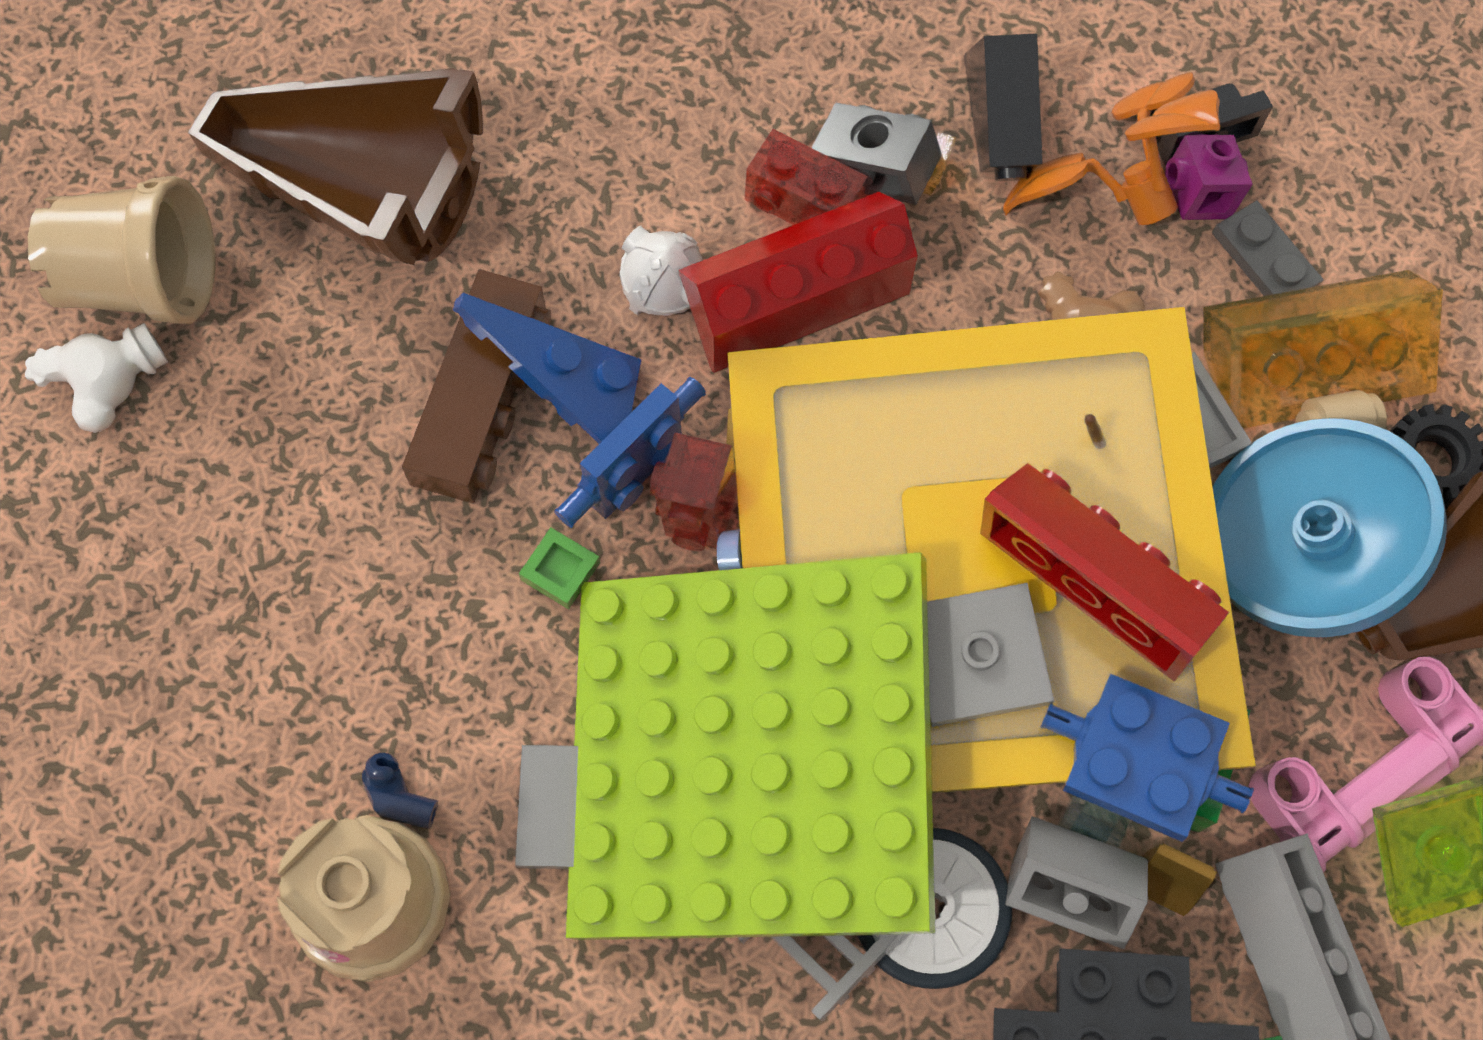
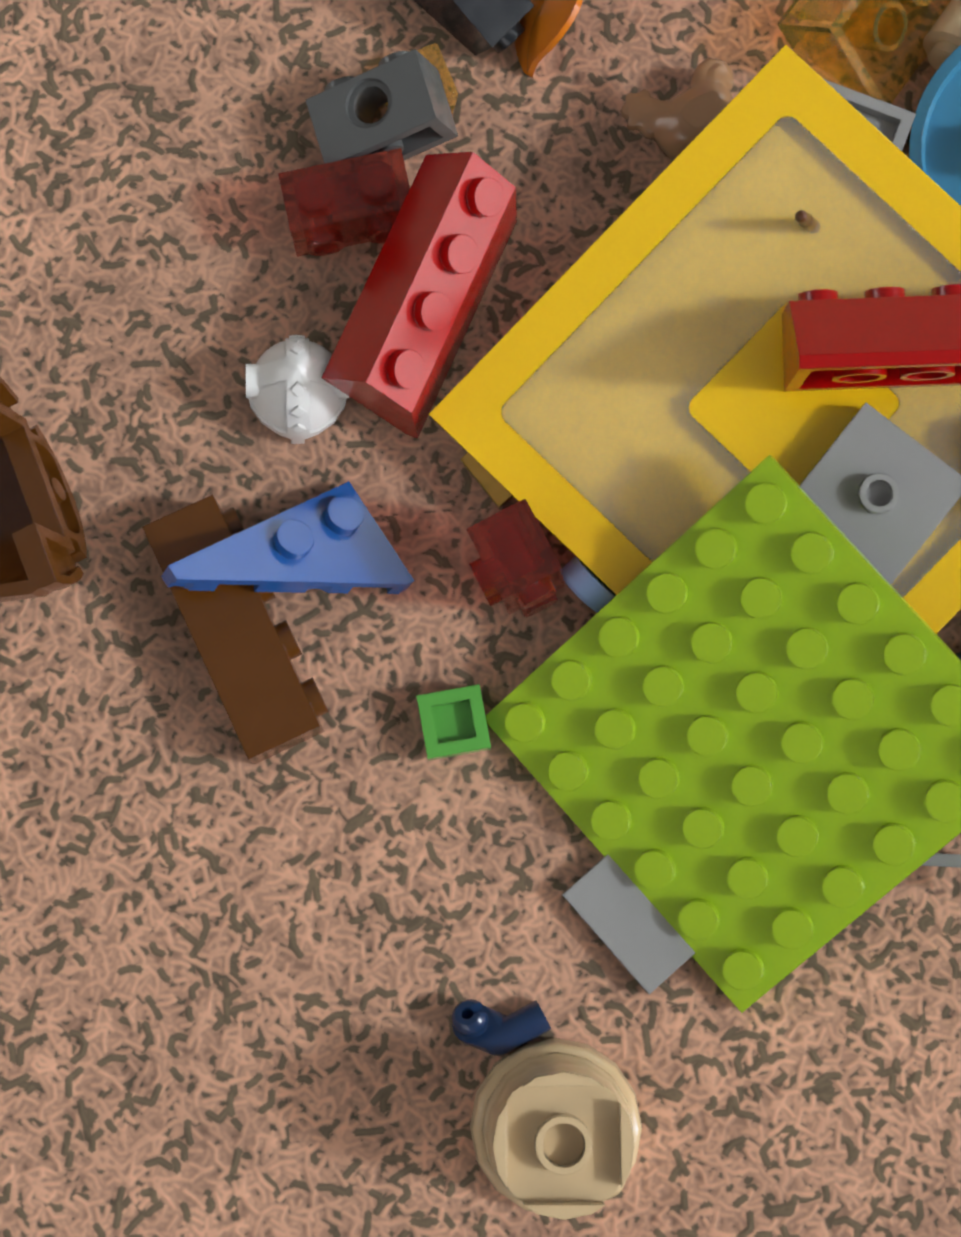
camera: 40 degrees left, 10 degrees up
blue plate [554,377,706,528] -> none

